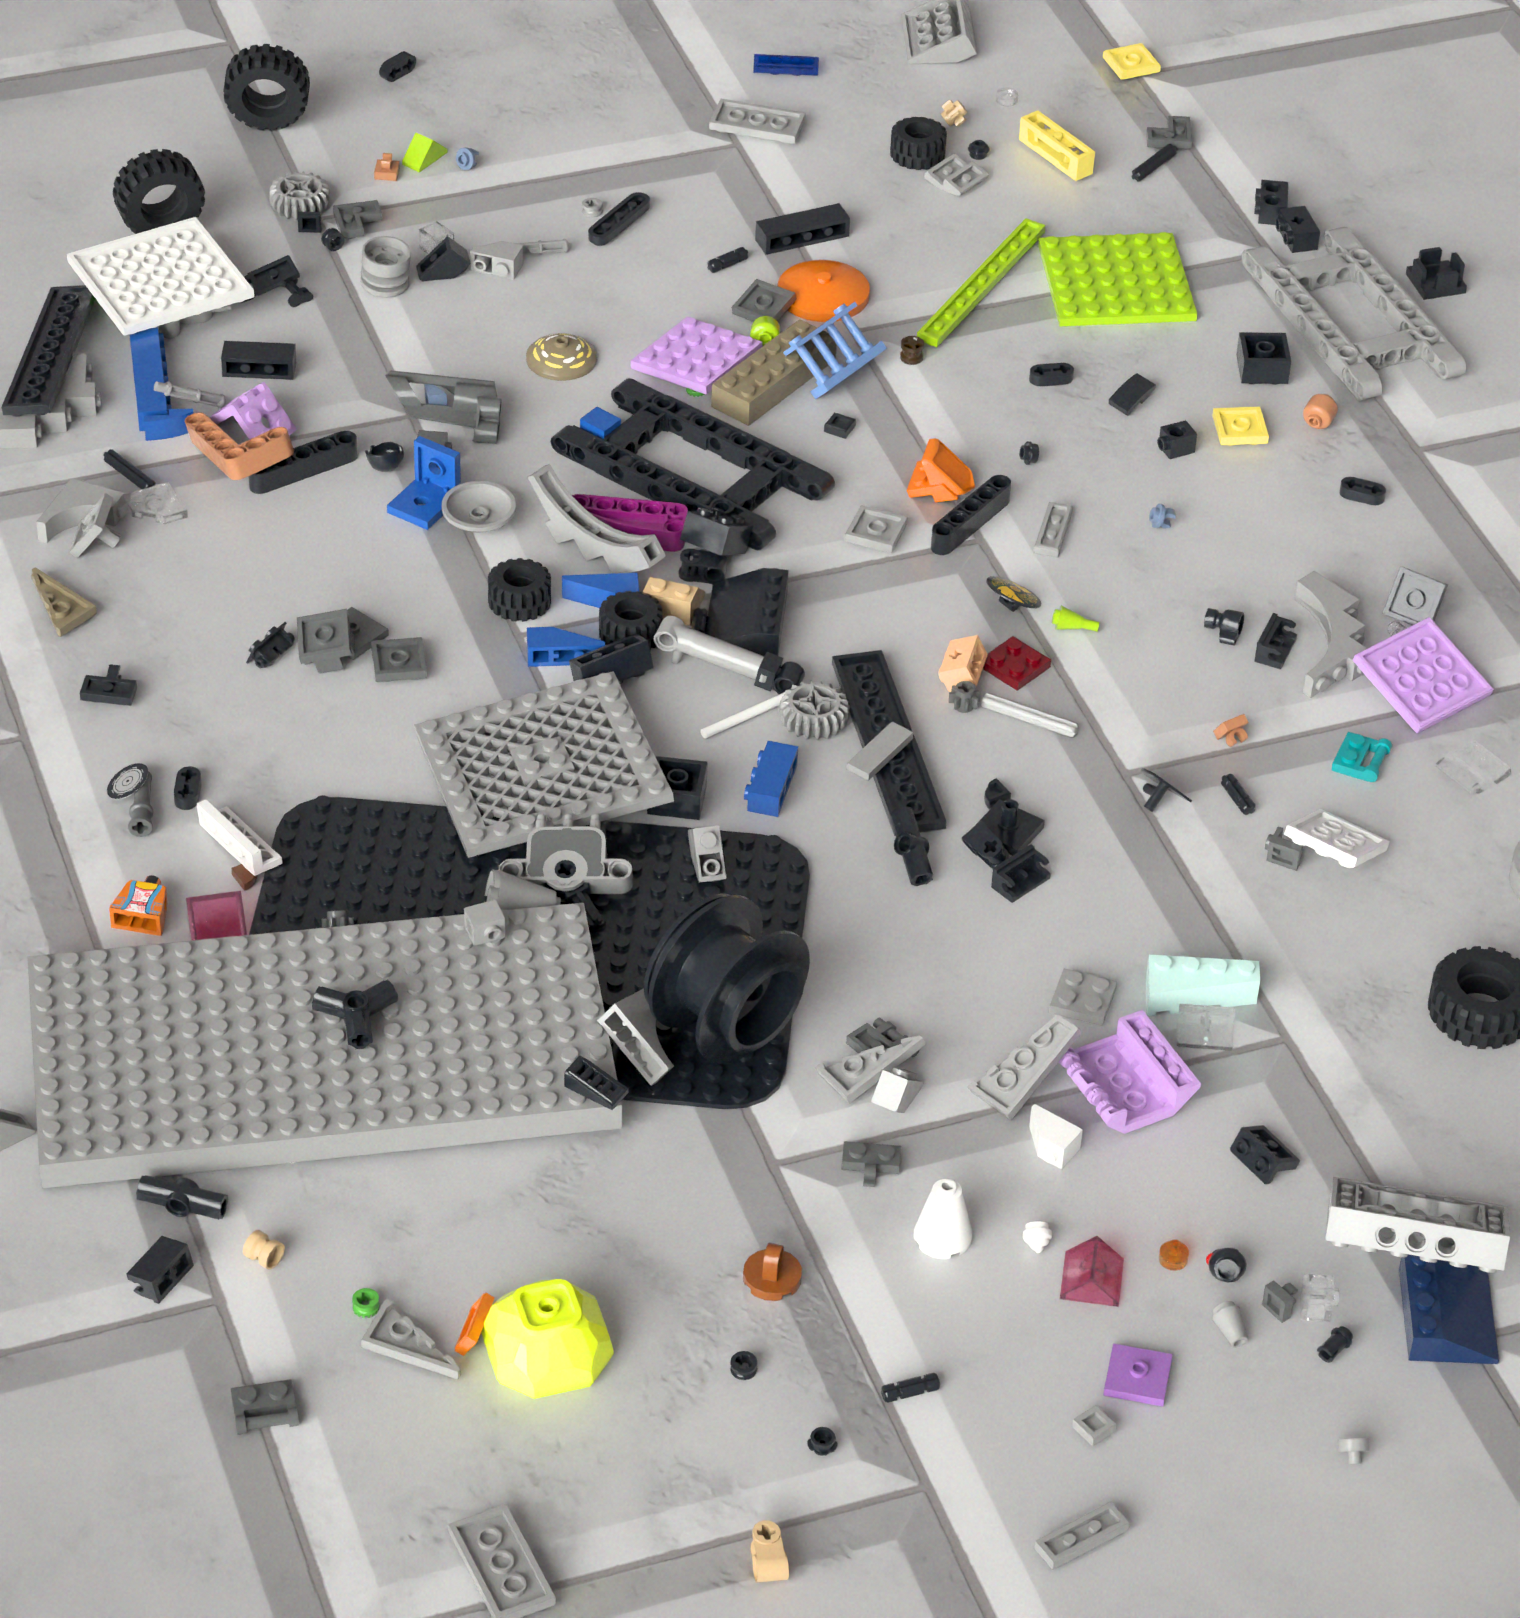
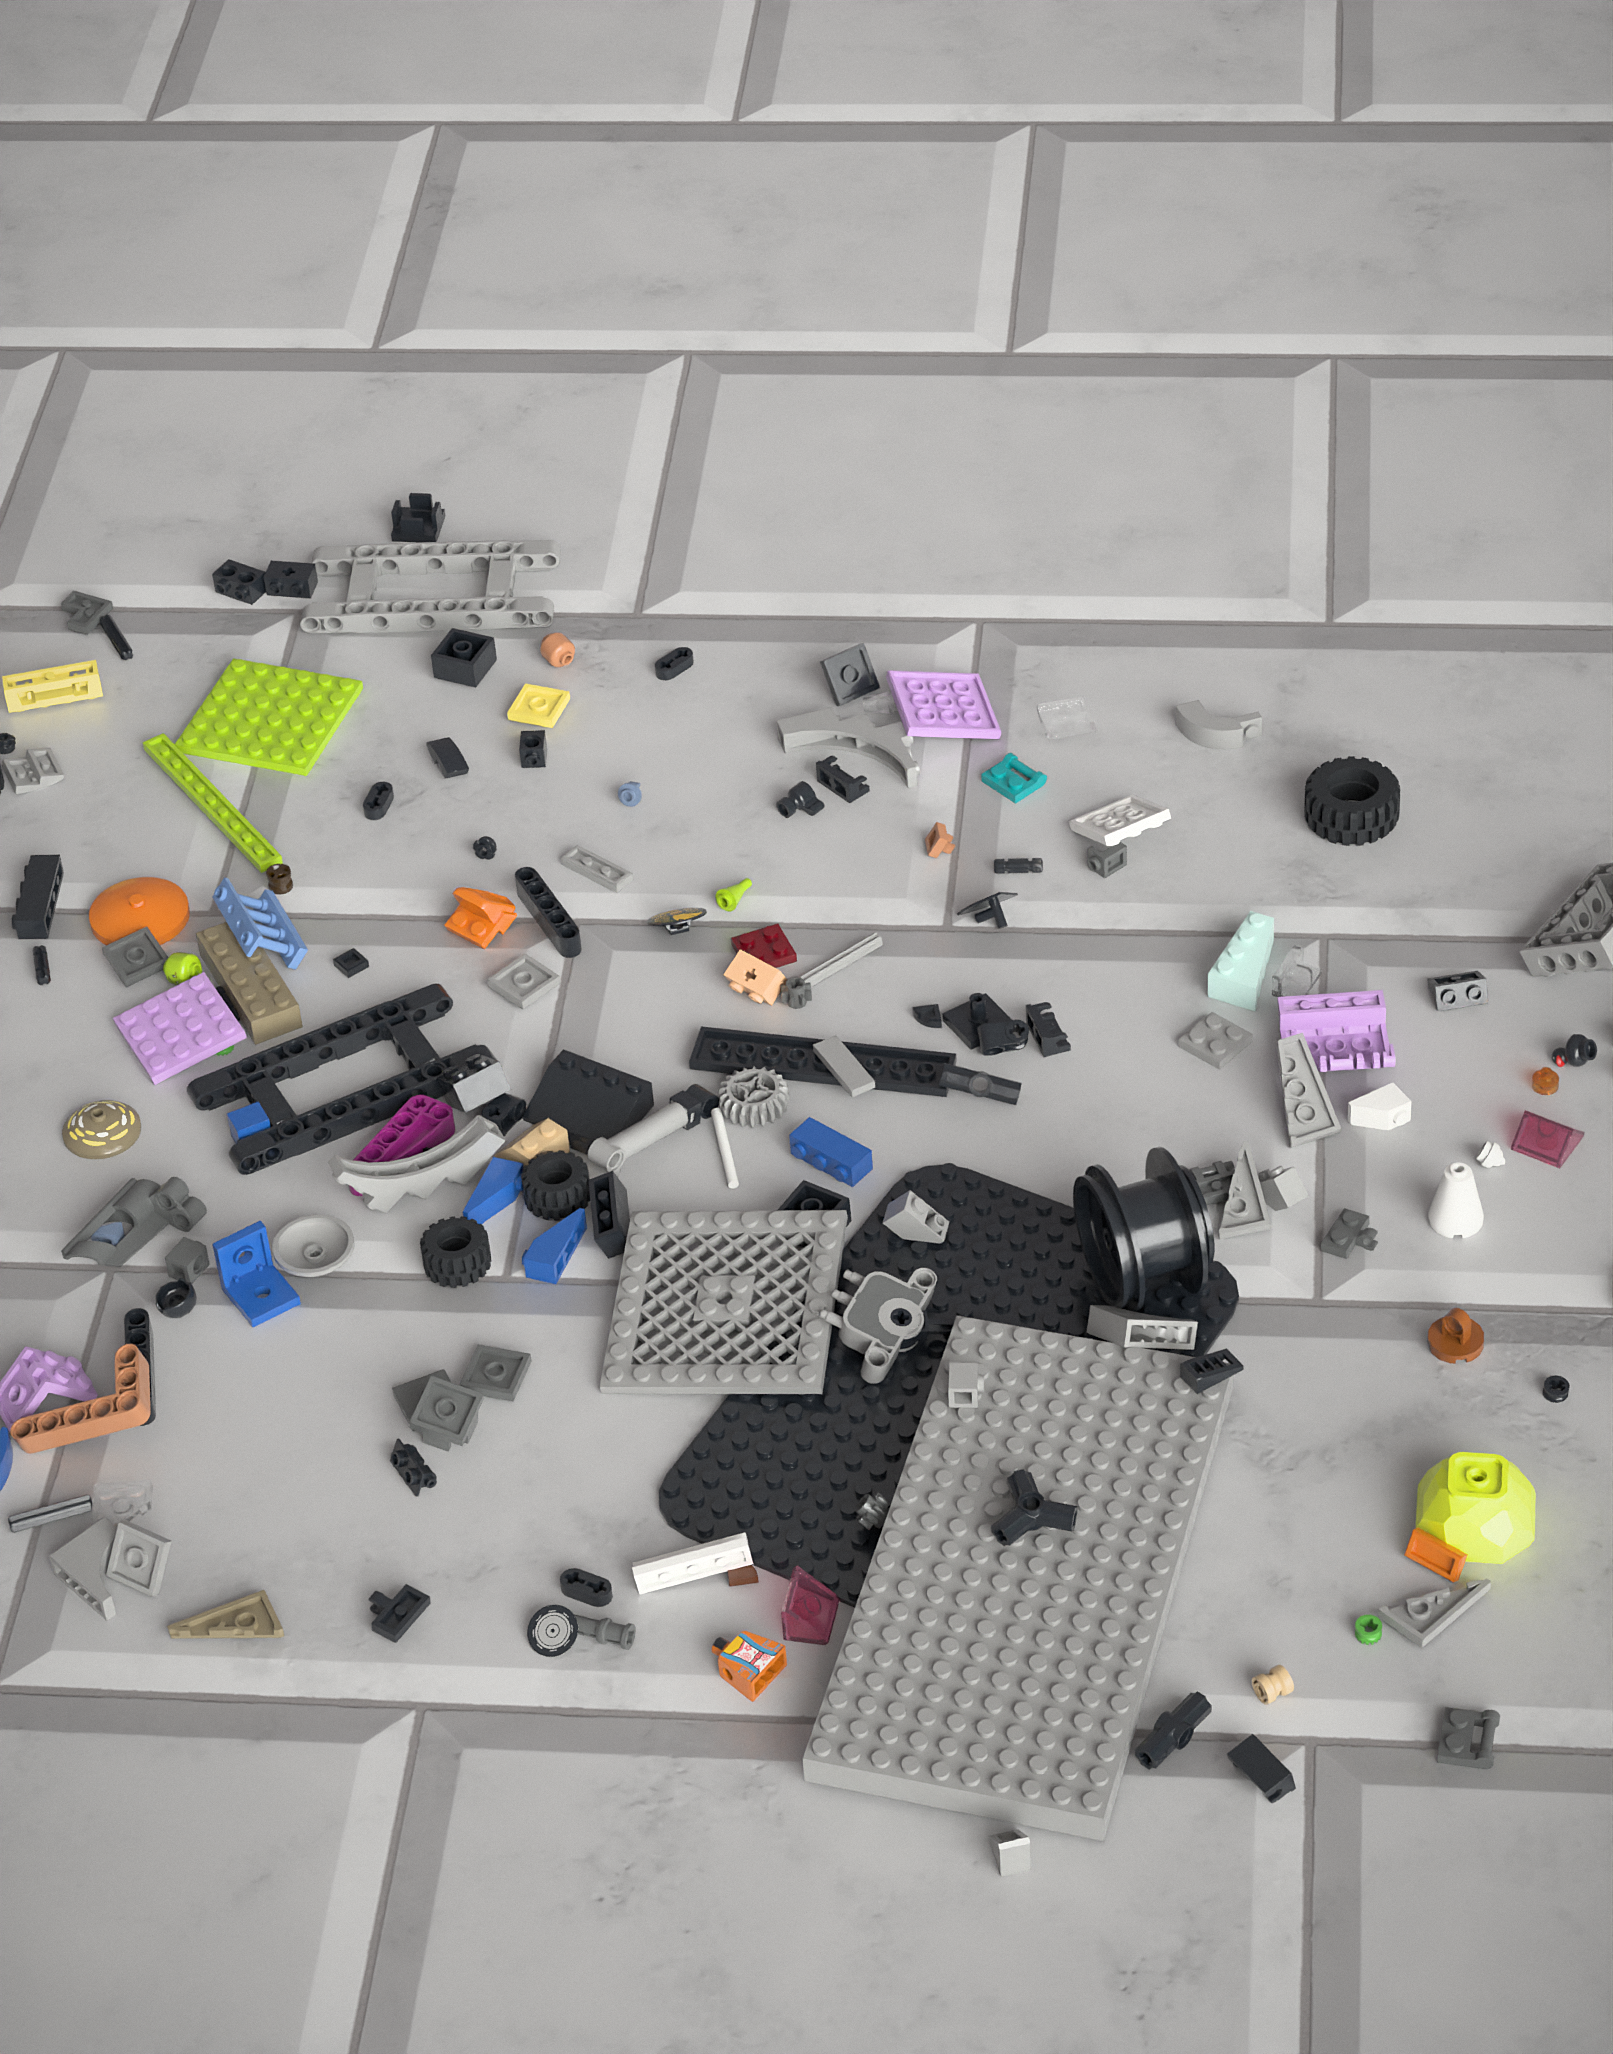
camera: 60 degrees left, 0 degrees up
light grey cone [485,869,561,910] -> none

